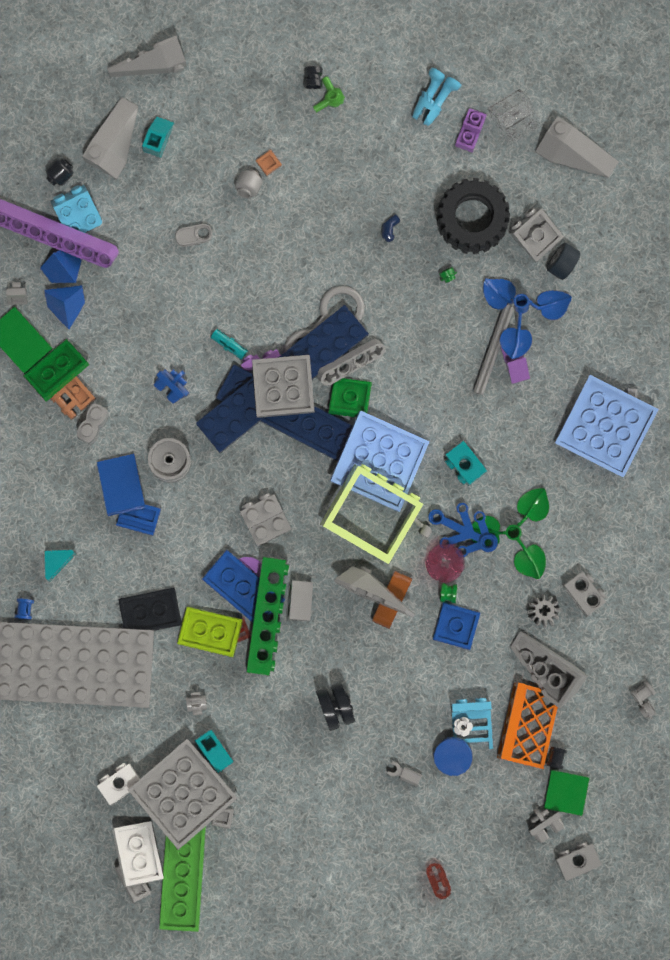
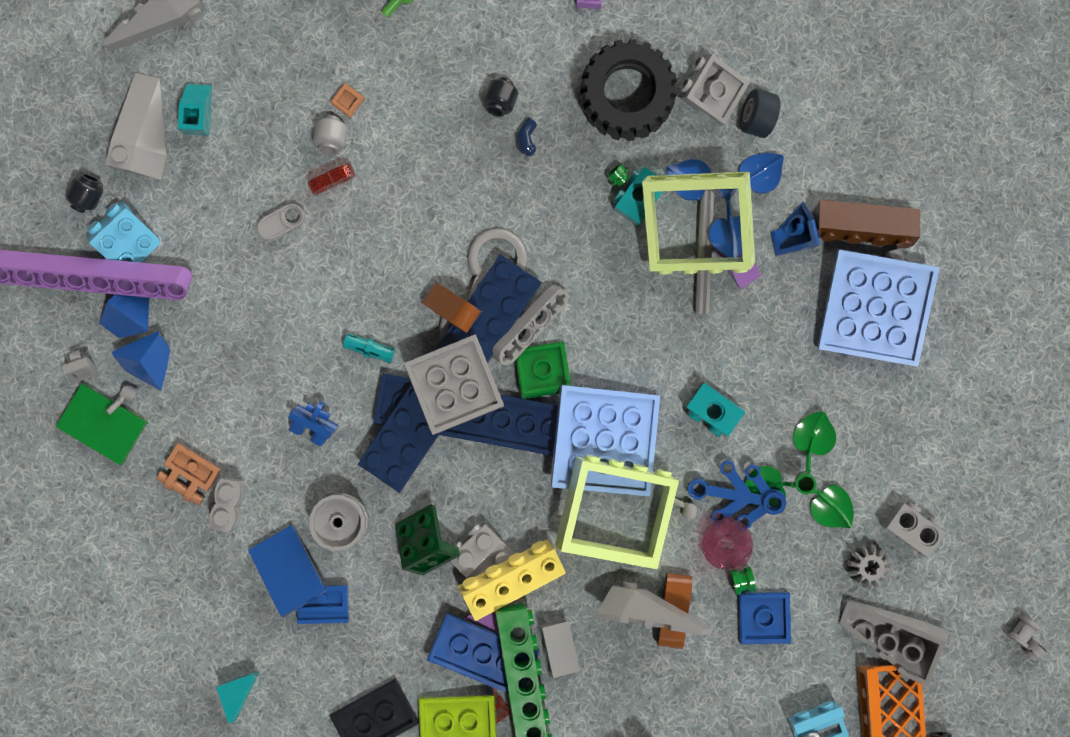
camera: 20 degrees left, 5 degrees up
green tile [23,339,90,402] -> none
medium lavender slope [241,349,281,371] -> none
none -> light grey hand [105,386,138,415]
none -> clear red beam [307,163,356,195]
none -> dark green bracket [395,504,460,576]
none -> dark orange beam [421,282,481,333]
none -> light yellow brick [457,539,566,621]
none -> black head [482,77,518,117]
none -> teal brick [613,166,664,227]
none -> yellowish green window [642,172,755,275]
none -> blue slope [771,202,820,256]
none -> reddish brown brick [814,200,920,248]

